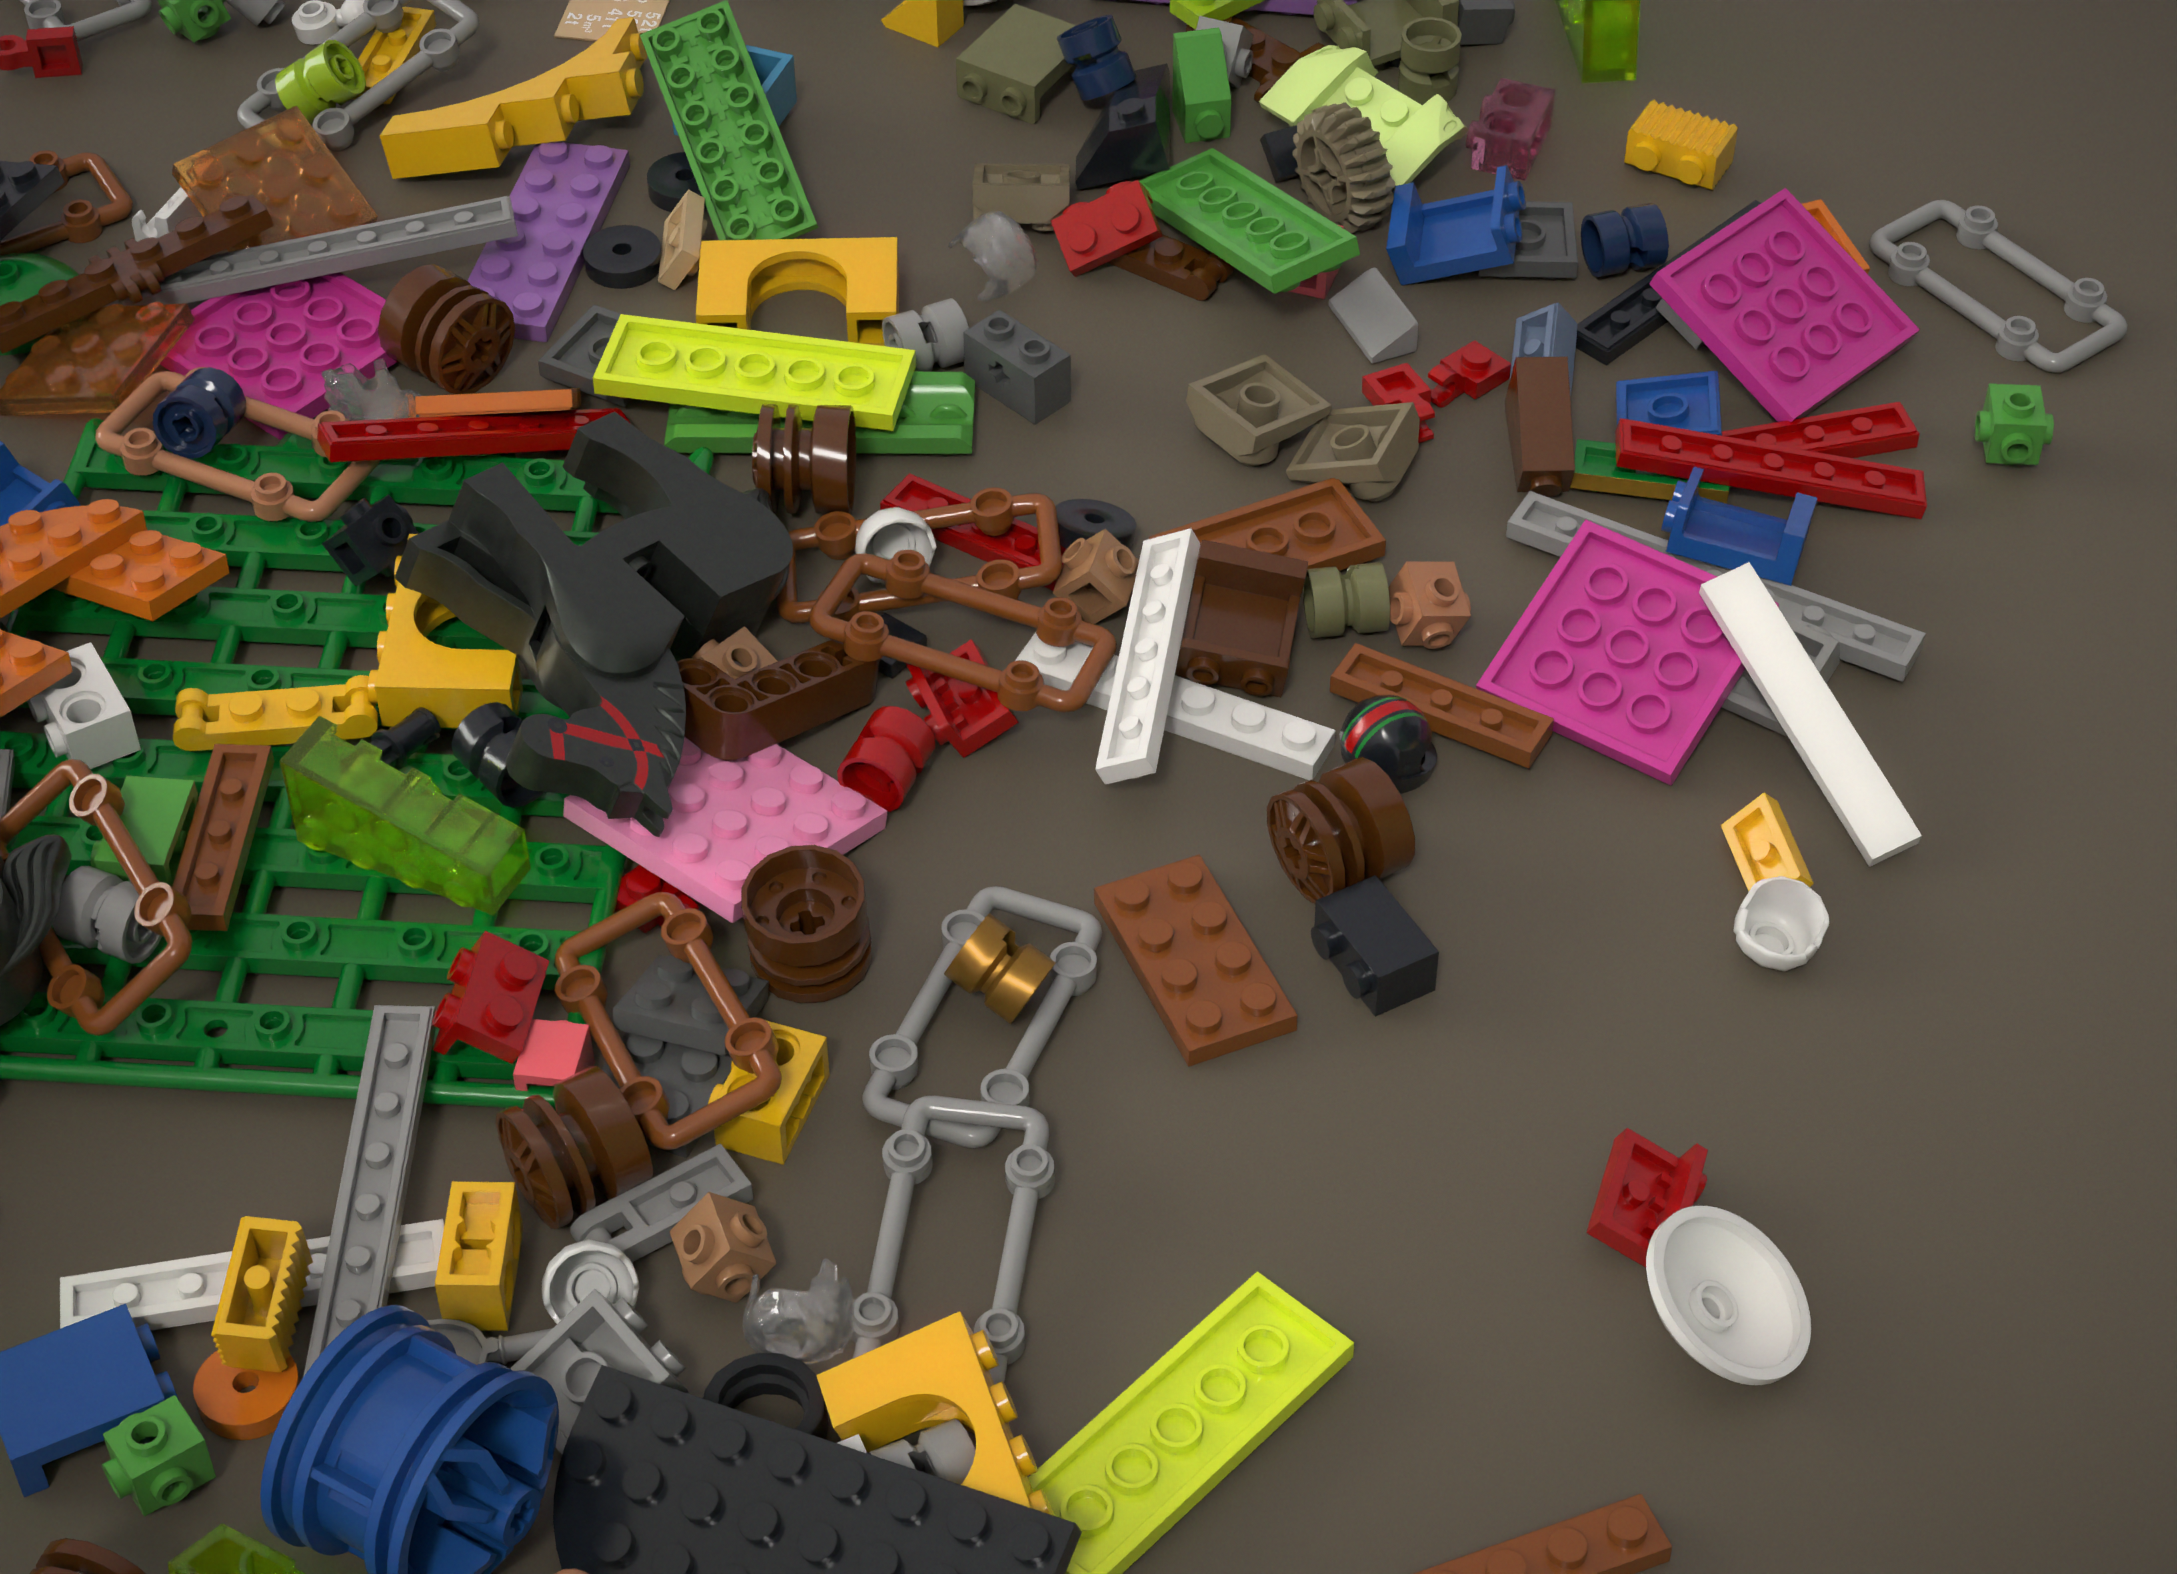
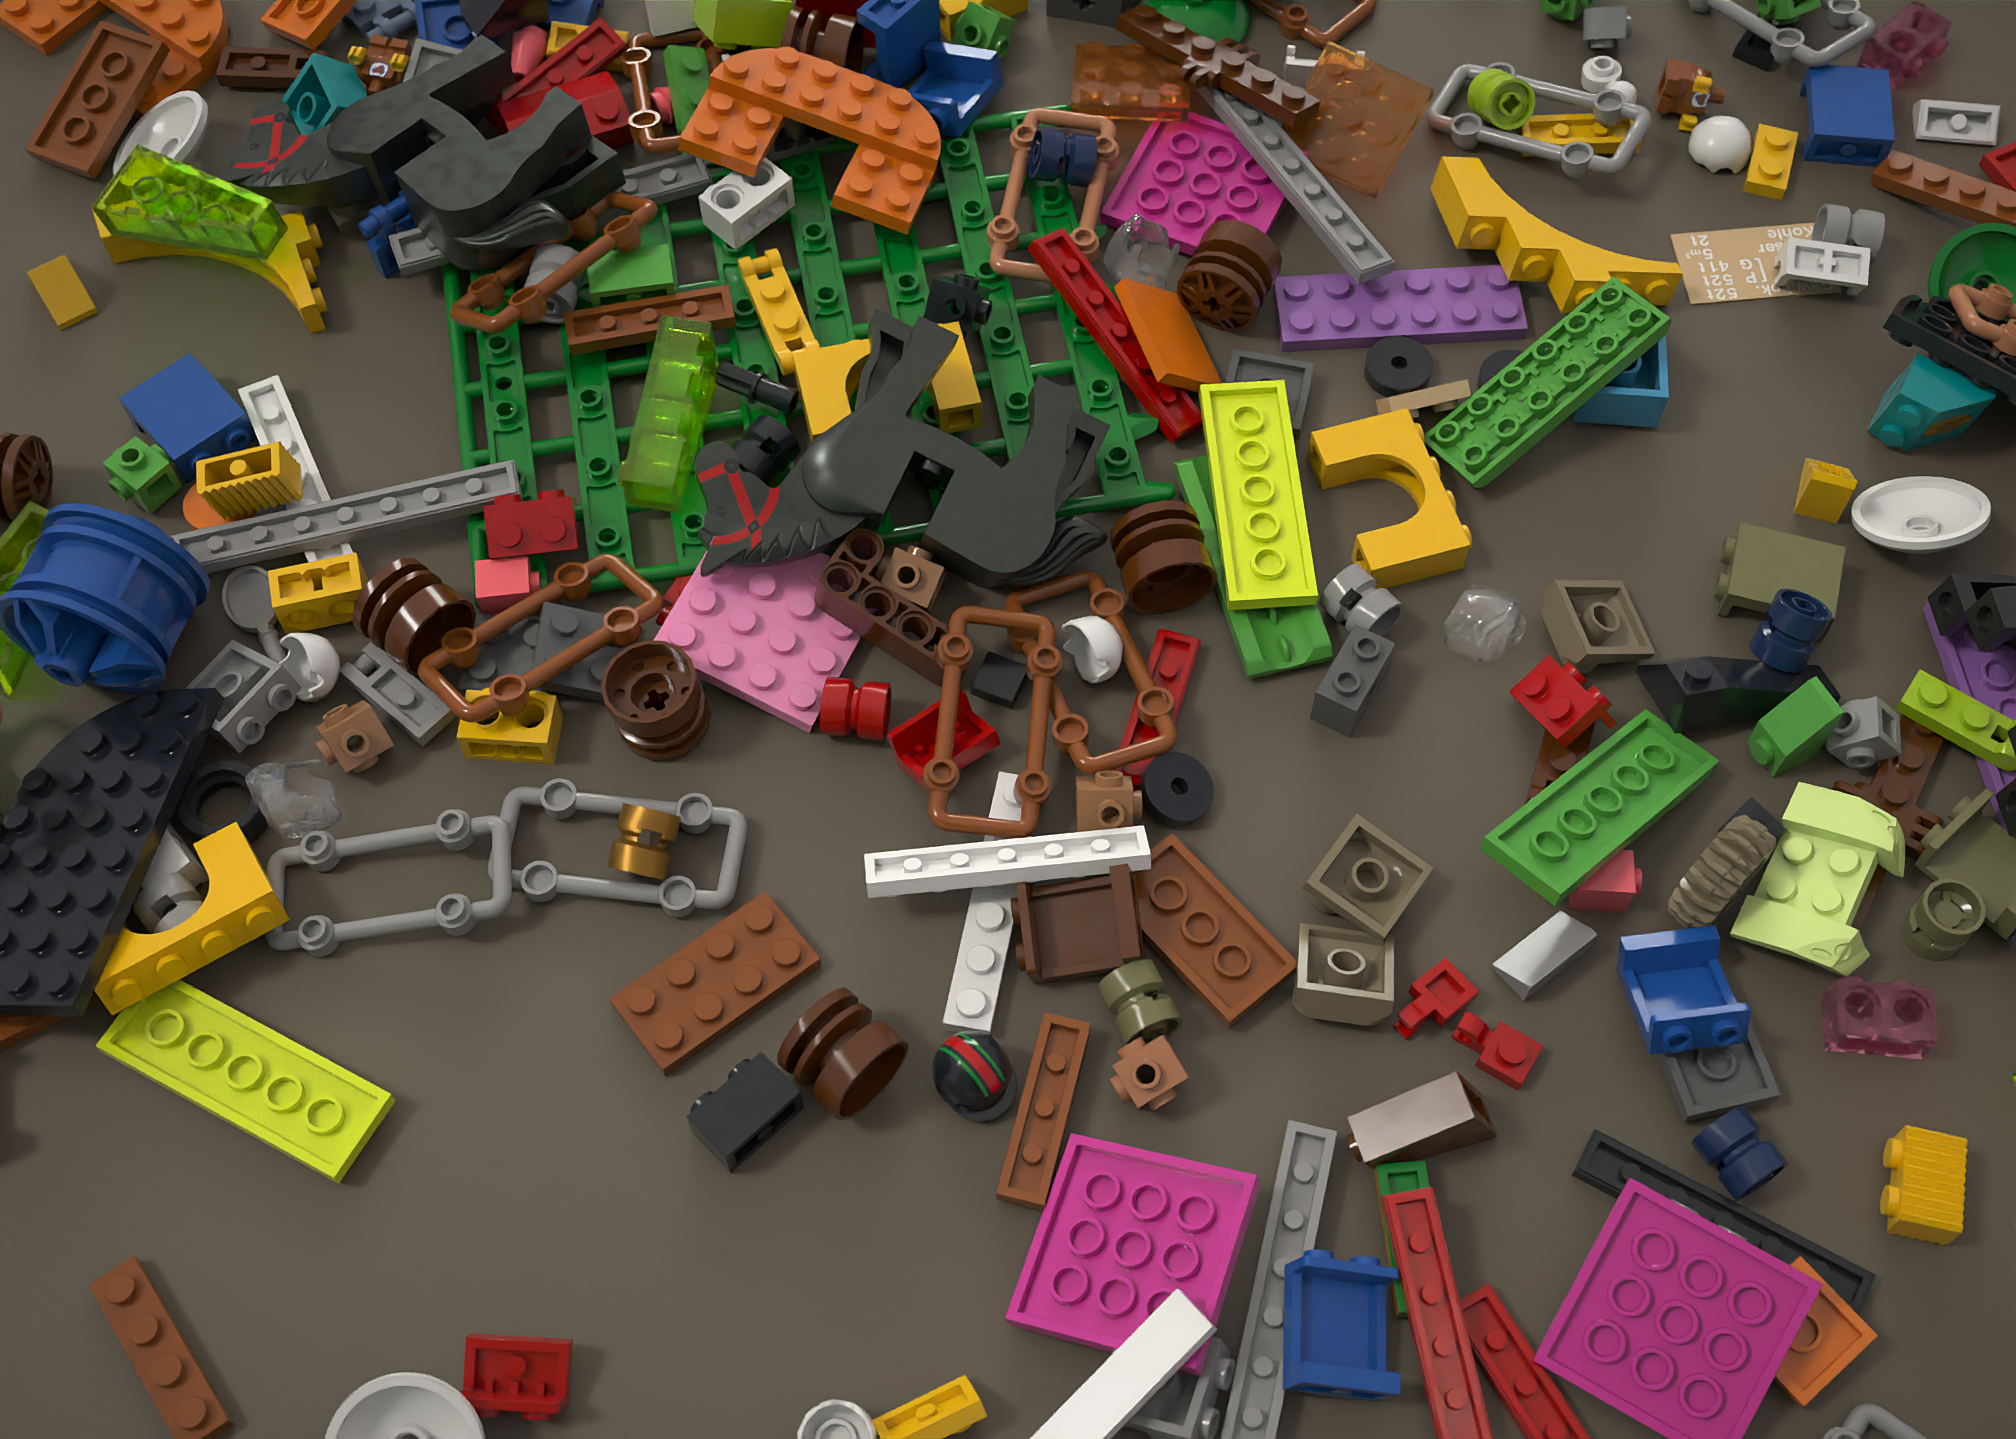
camera: 75 degrees right, 15 degrees up
sand blue slope [1510,302,1578,396] -> none
blue plate [1616,371,1722,436] -> none

